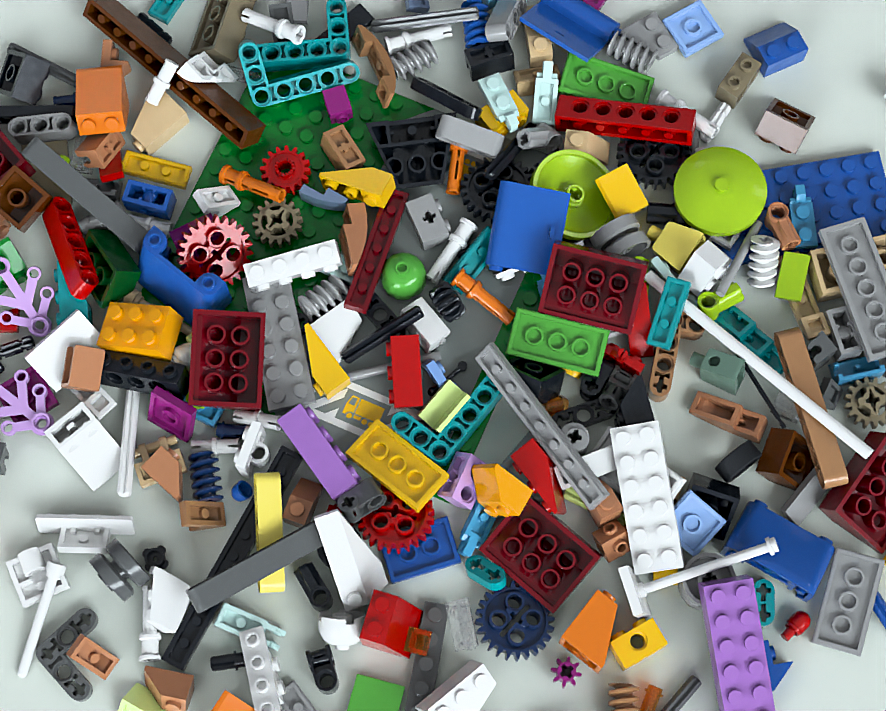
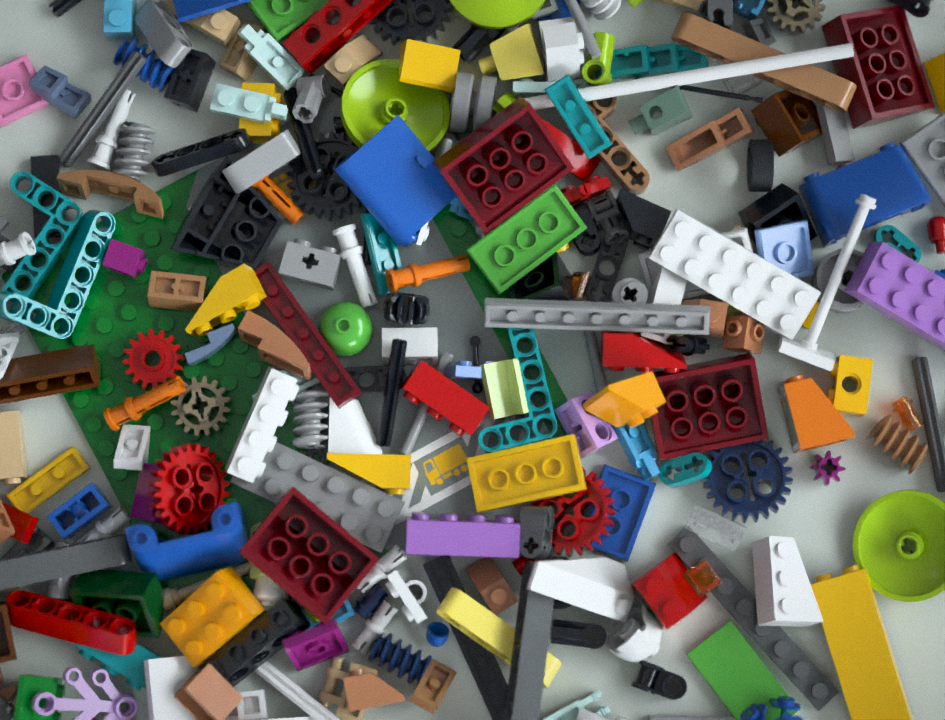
camera: 55 degrees left, 10 degrees up
none -> black axle [665,334,710,356]

